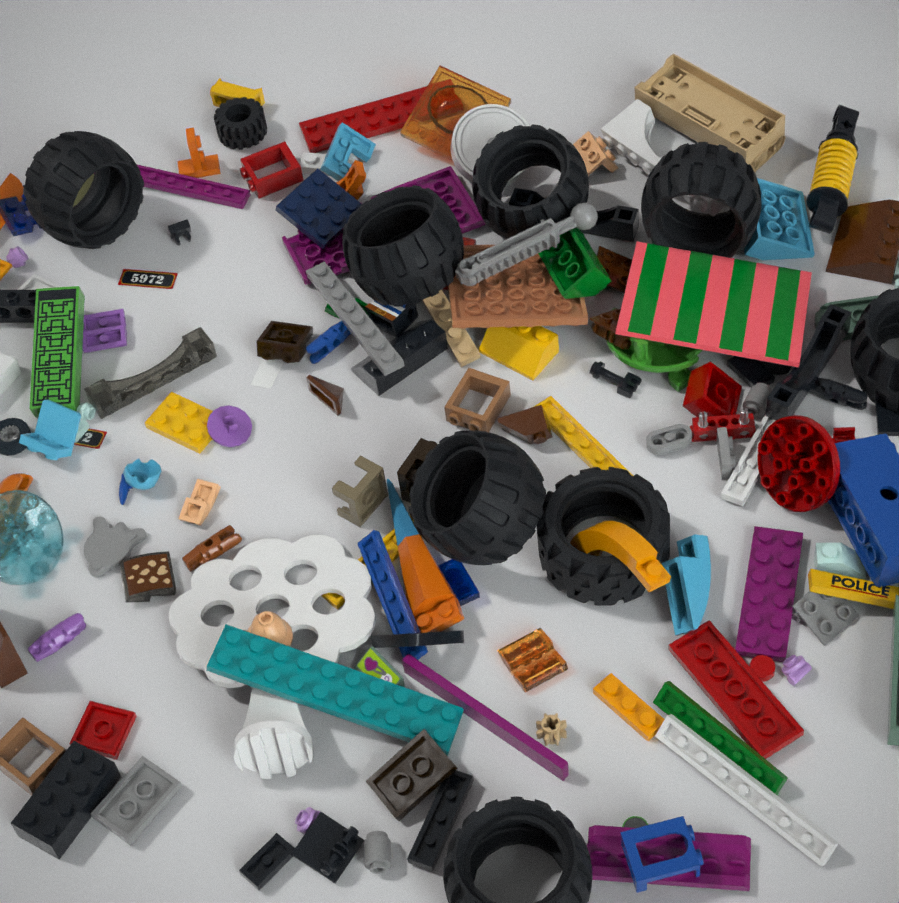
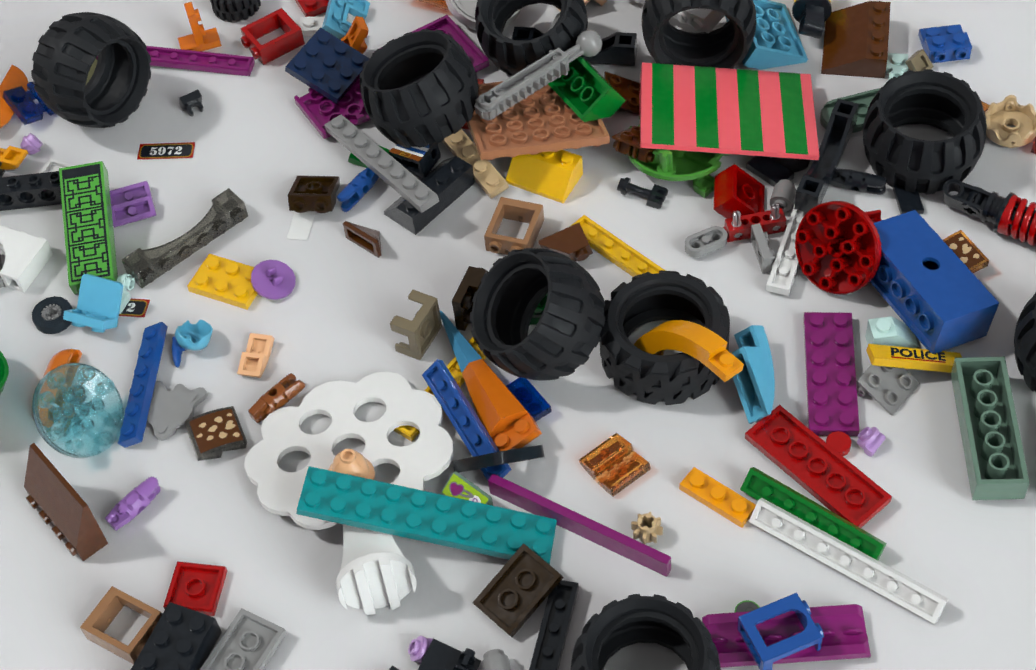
camera: 10 degrees left, 0 degrees up
none -> blue plate [118,322,168,448]

